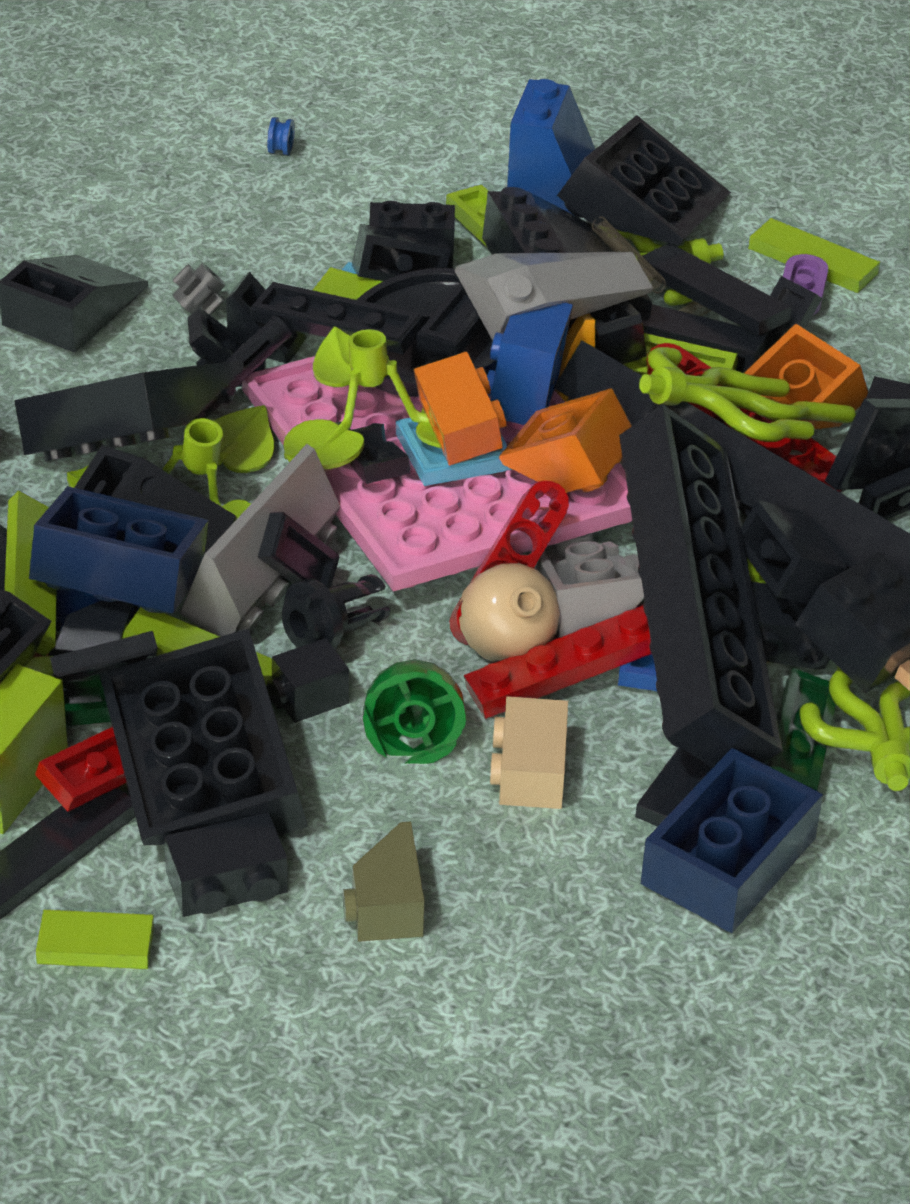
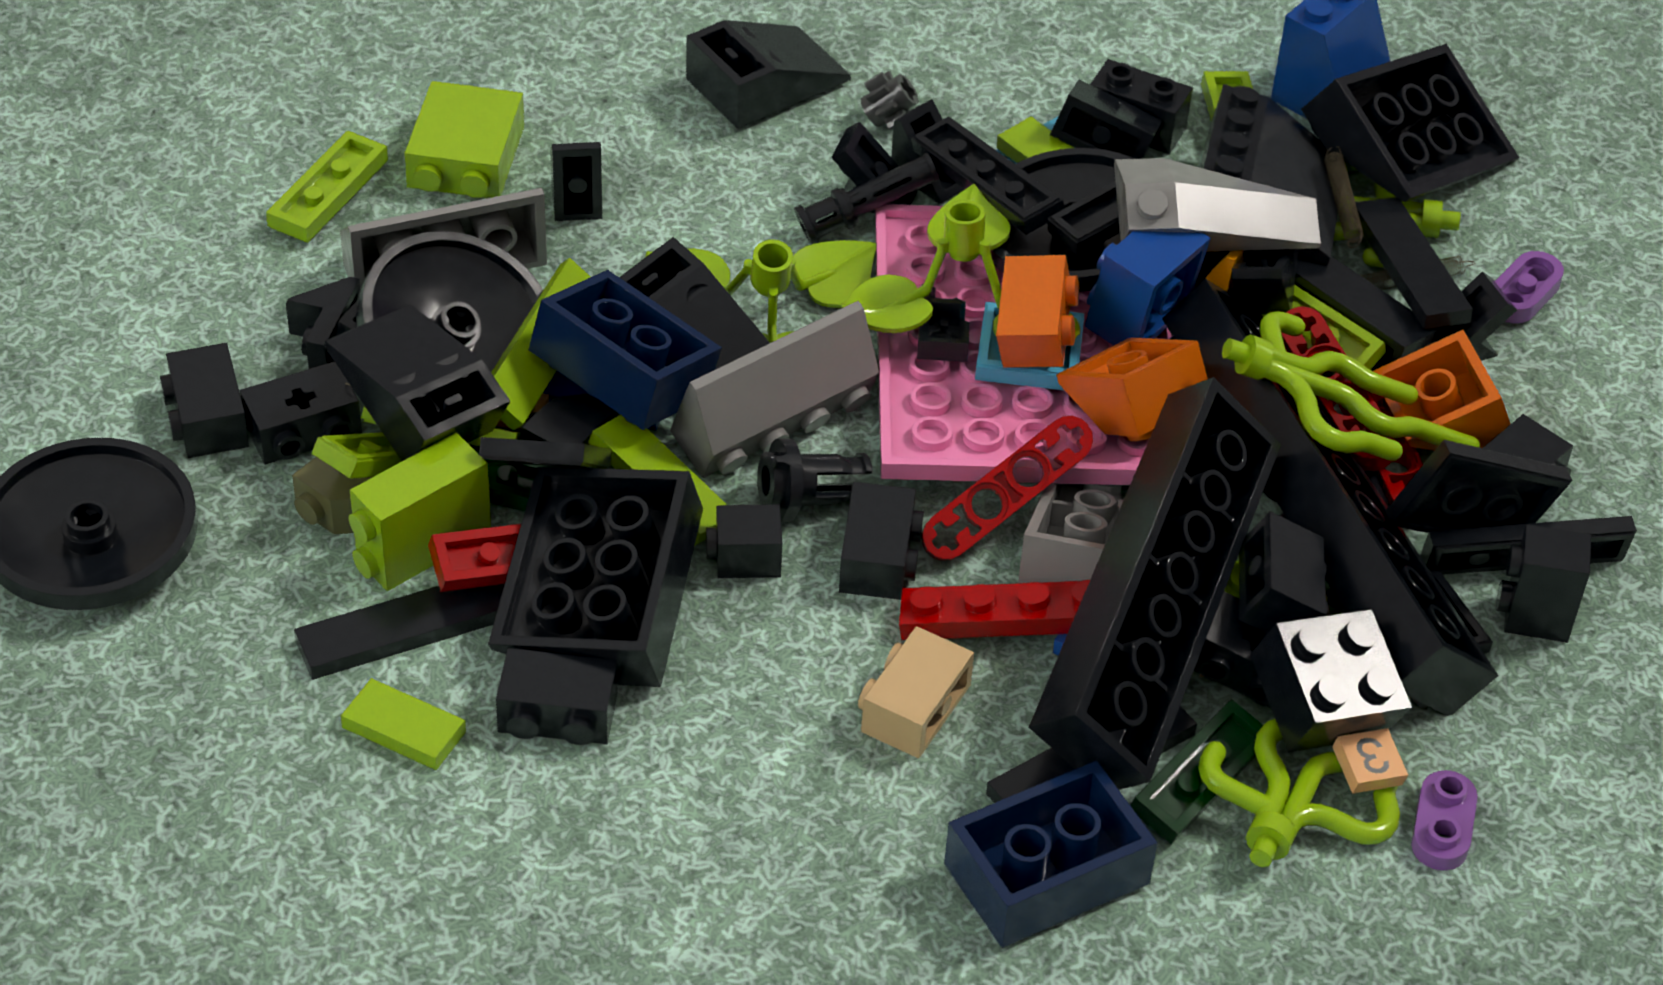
camera: 25 degrees right, 5 degrees up
black slope [14,360,244,461] -> none
black tile [258,512,340,588] -> none
olive slope [342,821,425,942] -> none
green cylinder [363,659,466,764] -> none
tan cylinder [459,563,560,662] -> none
lime tile [748,218,880,293] -> none
none -> black brick [839,482,924,600]

